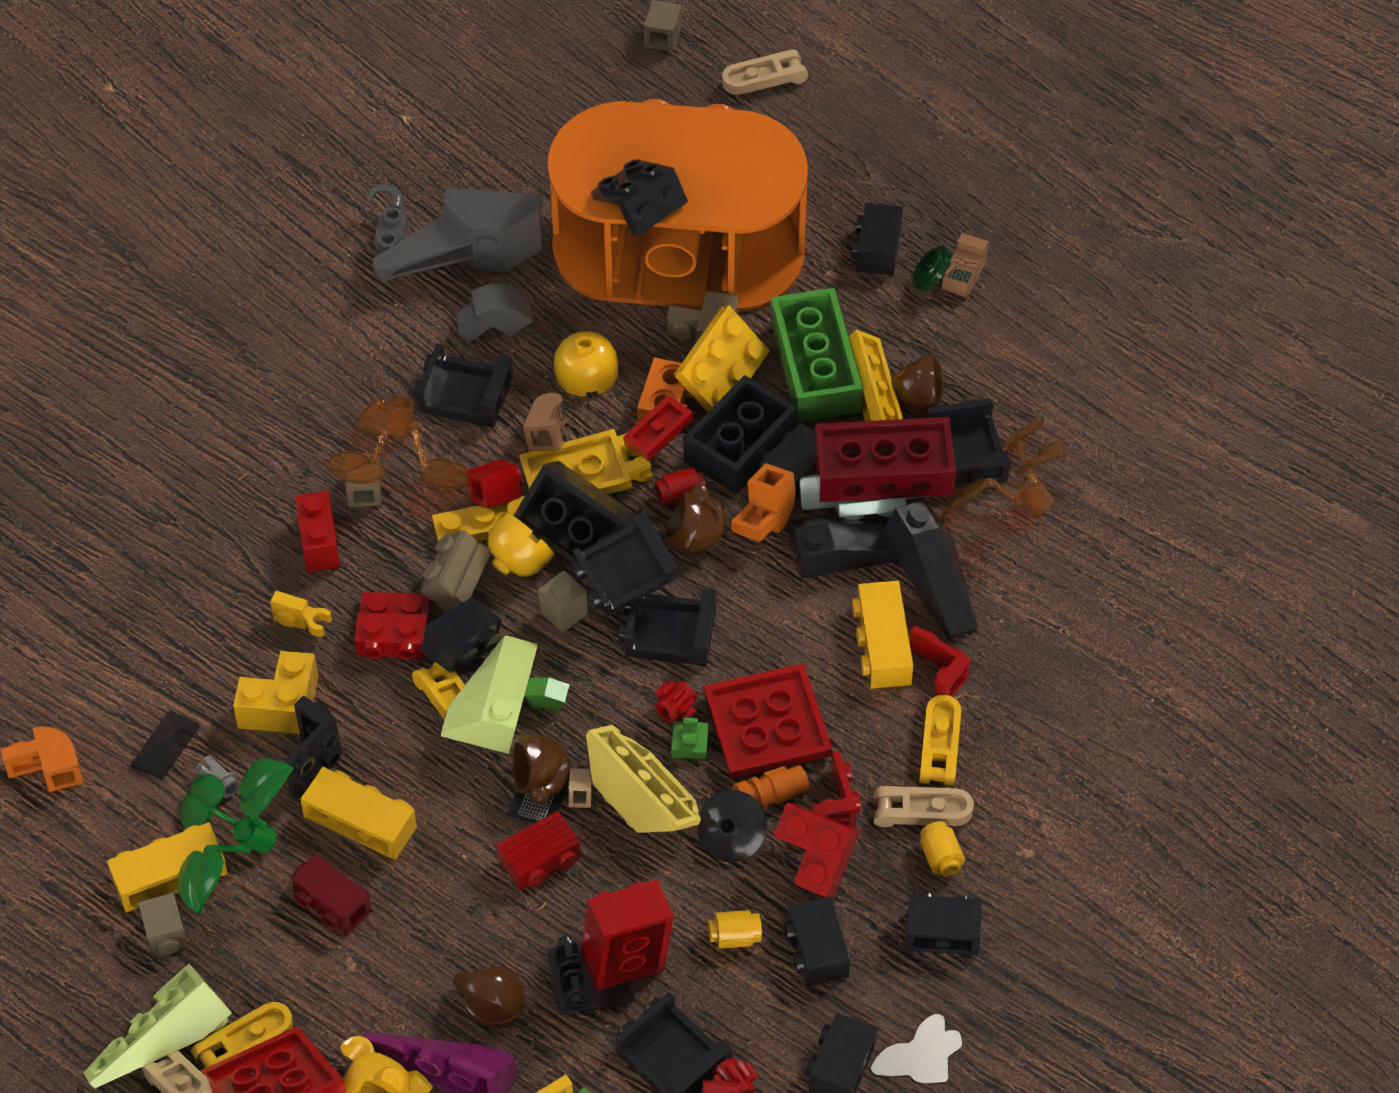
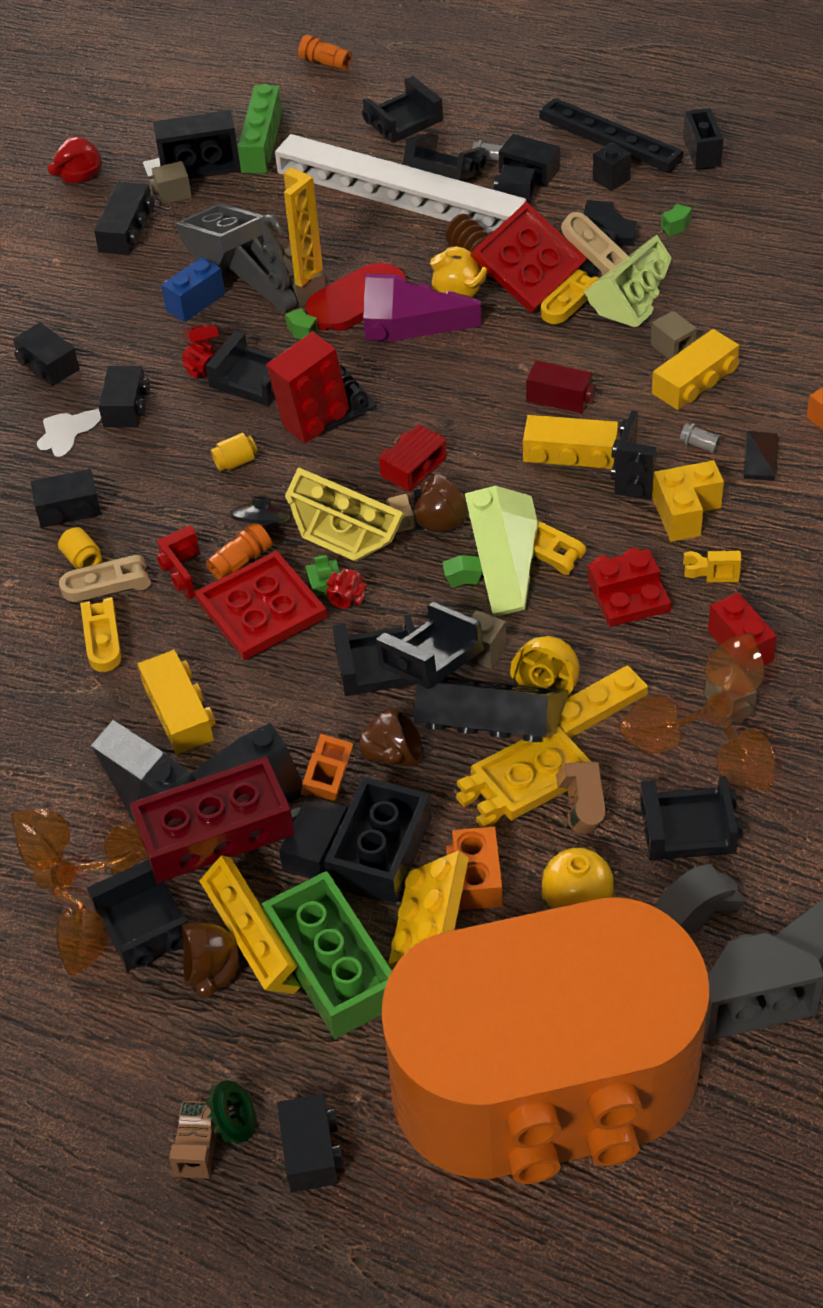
camera: 165 degrees right, 5 degrees down
green plant [178,758,294,914] -> none
dark tan brick [420,530,491,613] -> none
black brick [420,597,502,673] -> none
reddish brown piece [453,966,526,1028] -> none
red brick [466,459,522,508] -> none
black bracket [591,159,688,236] -> none
red plate [623,395,694,462] -> none
red brick [655,467,706,508] -> none
red brick [773,803,861,898] -> none
black brick [783,897,850,986] -> none
red bracket [909,626,971,697] -> none

